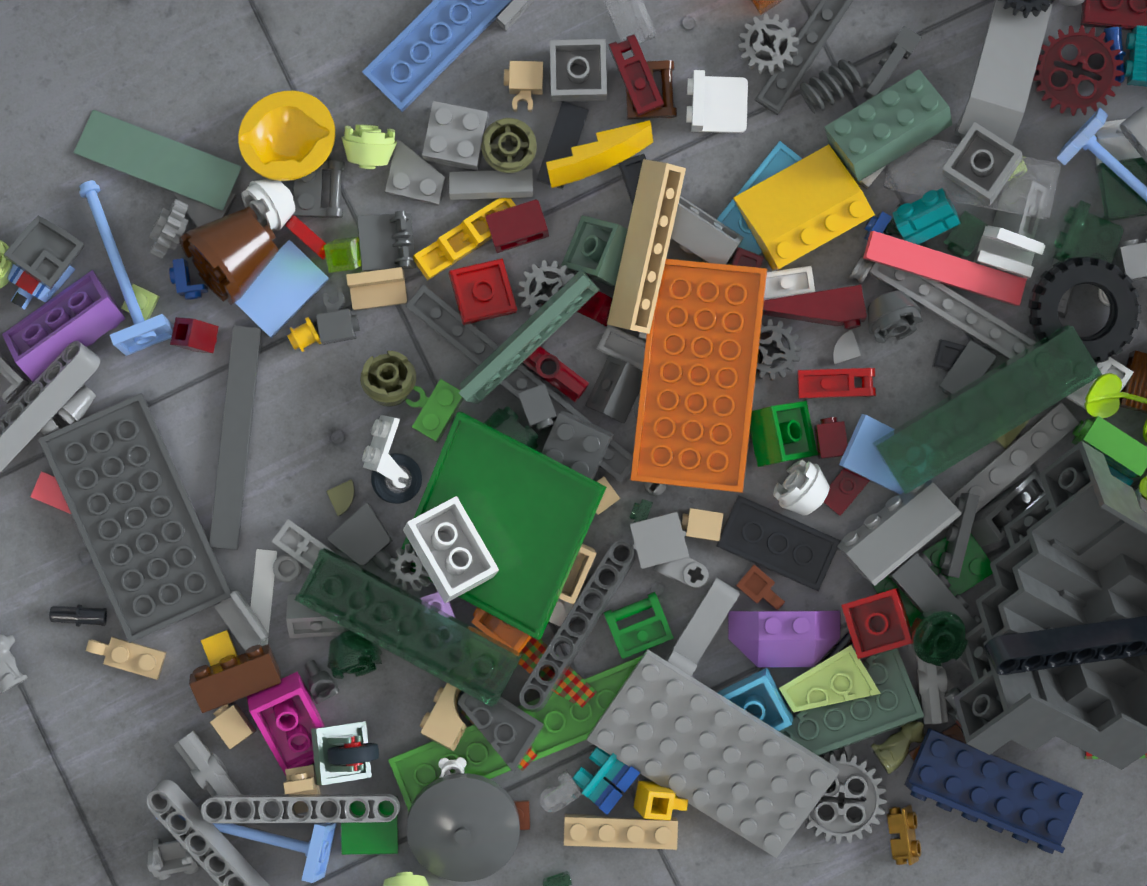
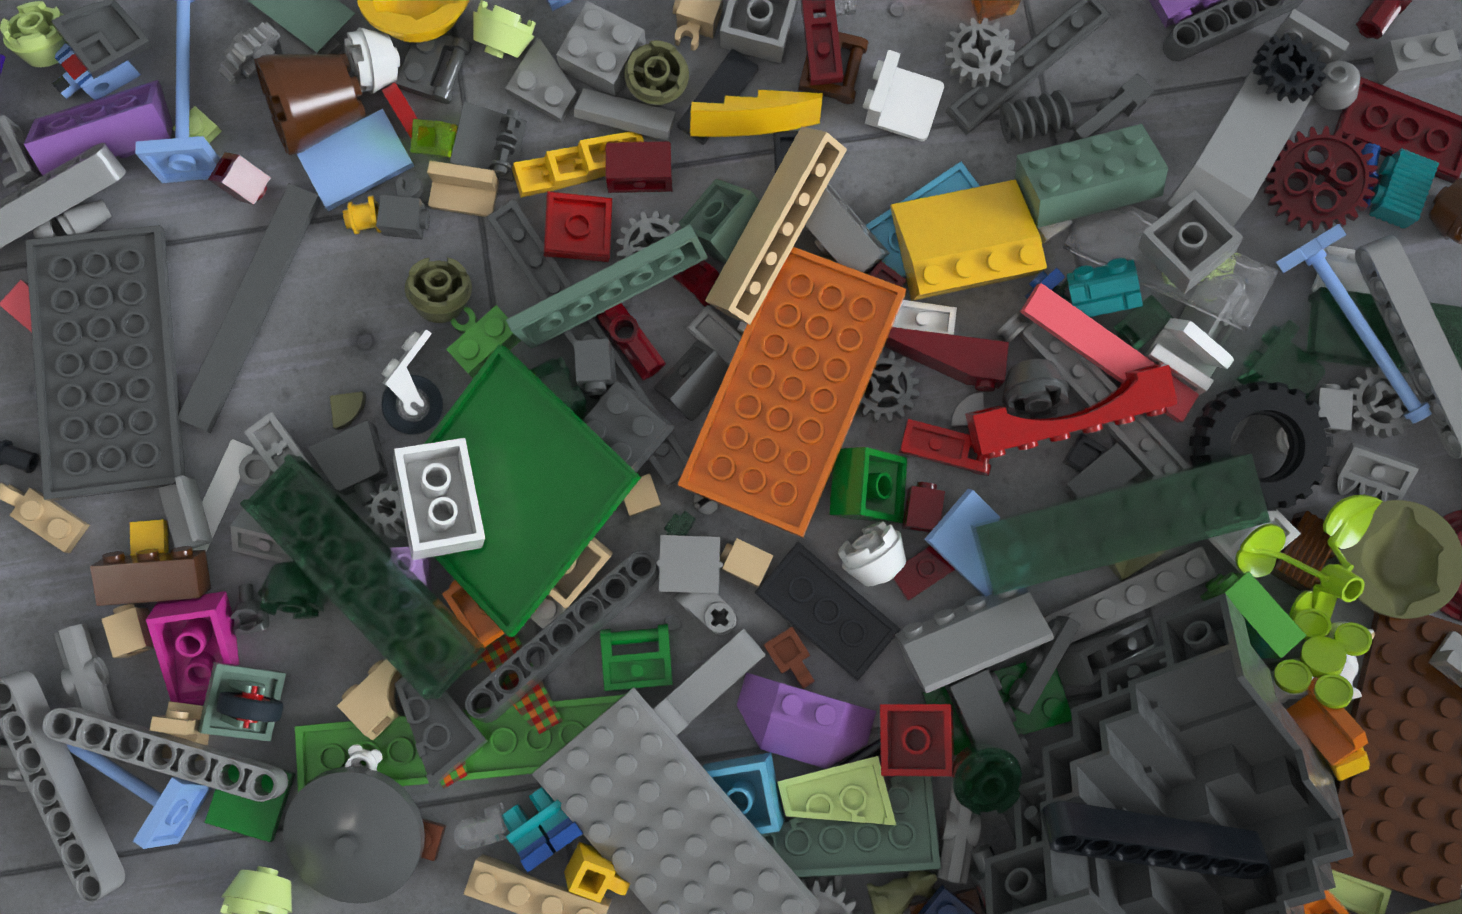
camera: 15 degrees right, 5 degrees down
blue bracket [169,258,208,300] -> none
none -> red arch [965,364,1178,459]

